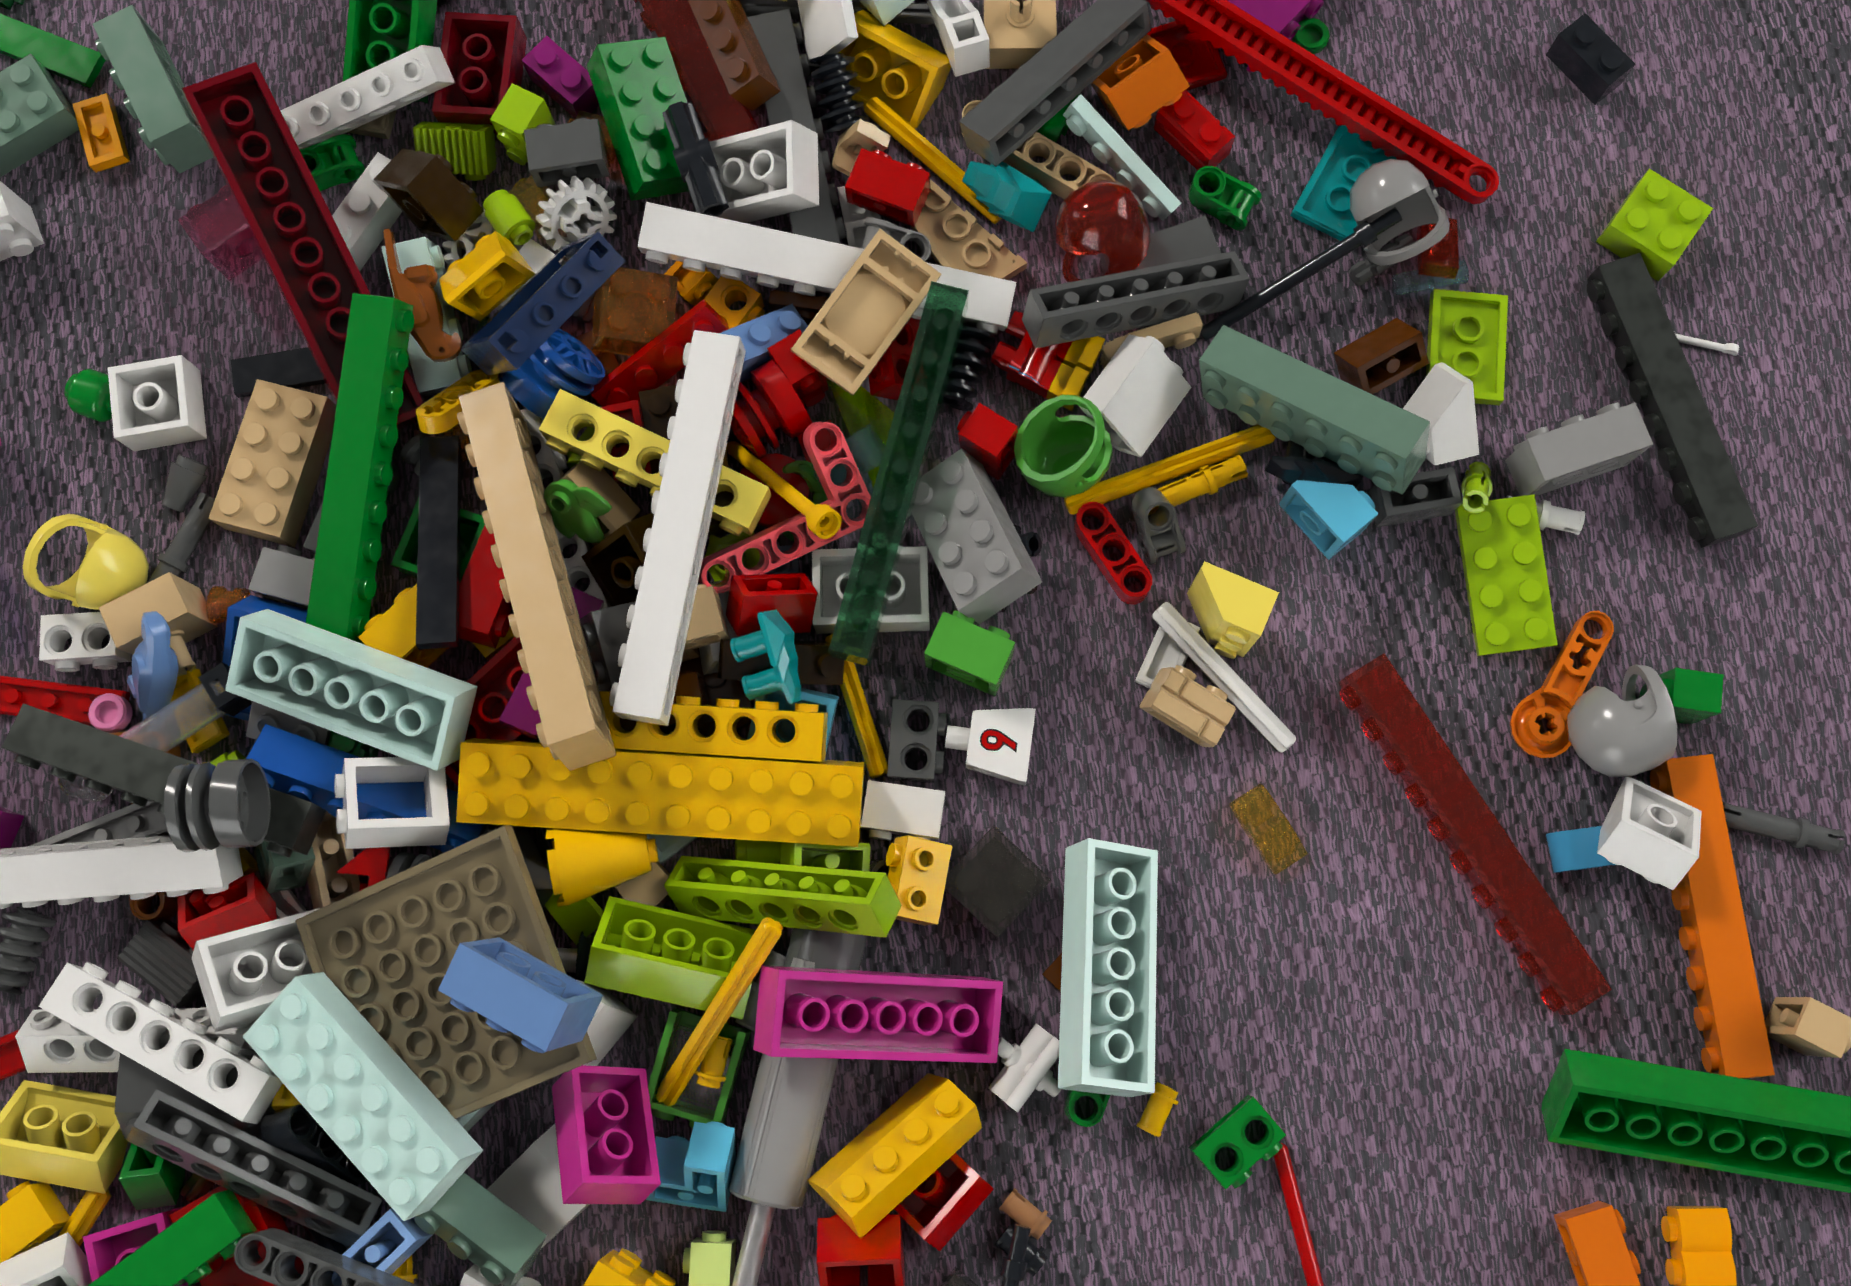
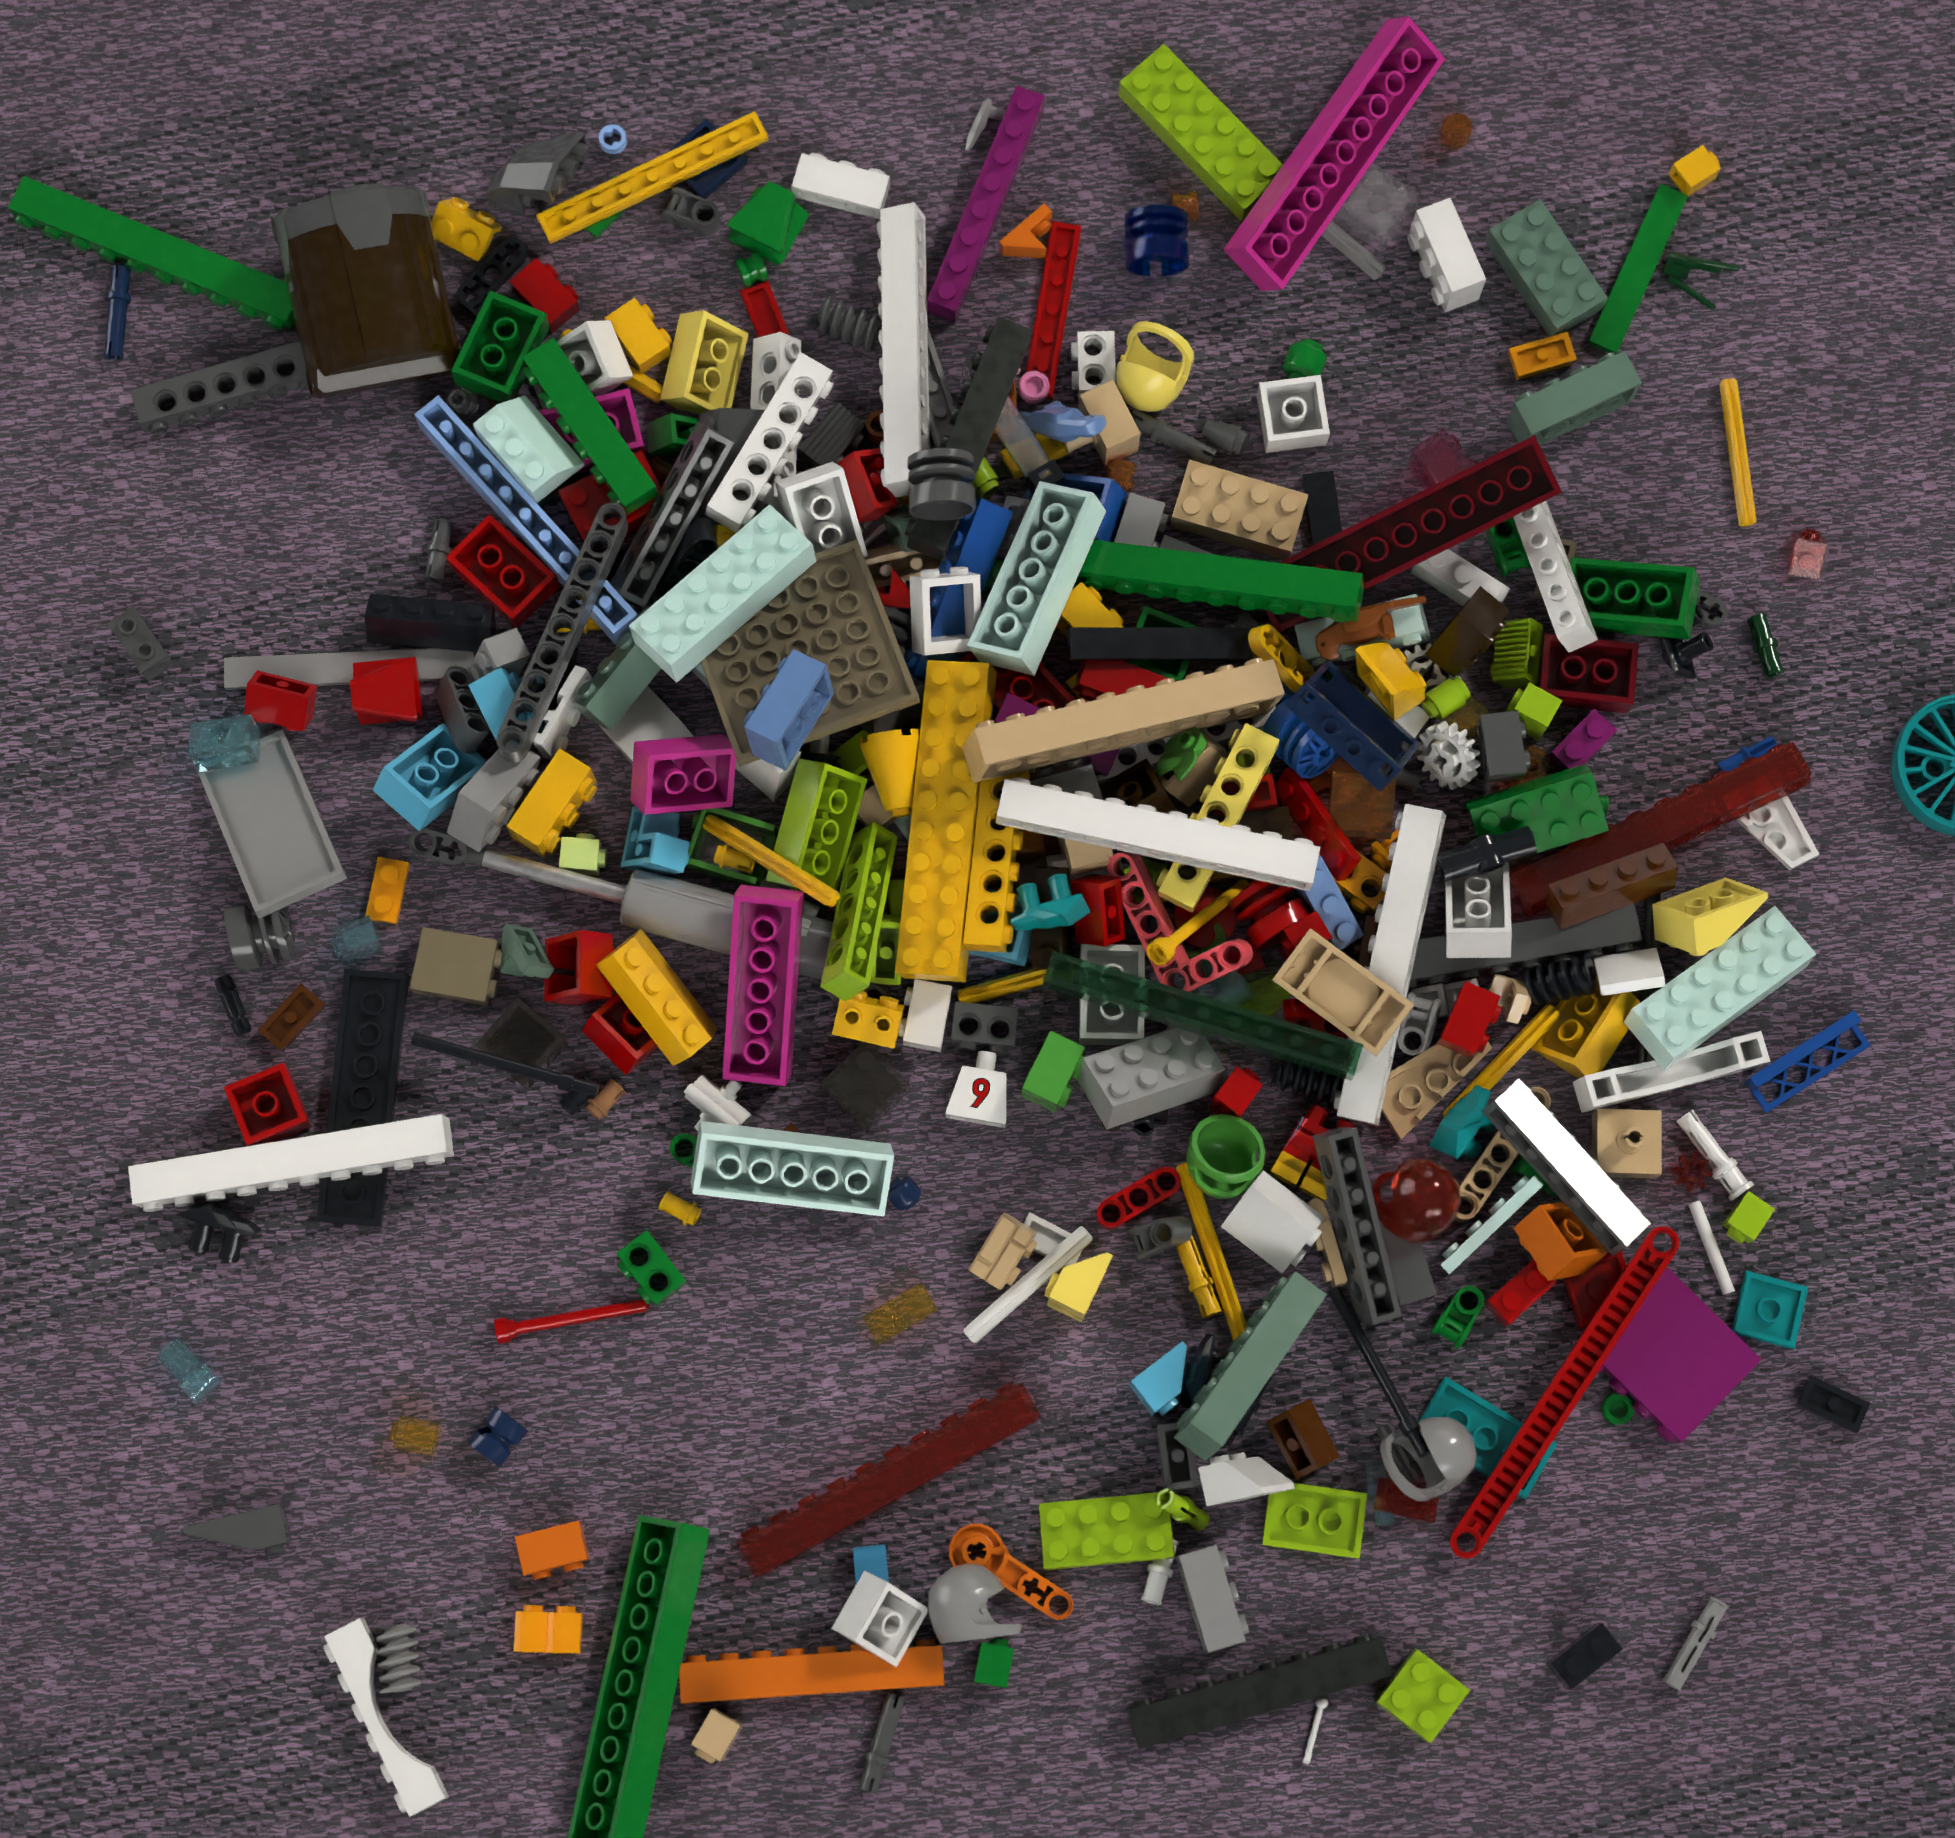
camera: 85 degrees right, 0 degrees up
none -> dark blue piece [887,1177,921,1211]

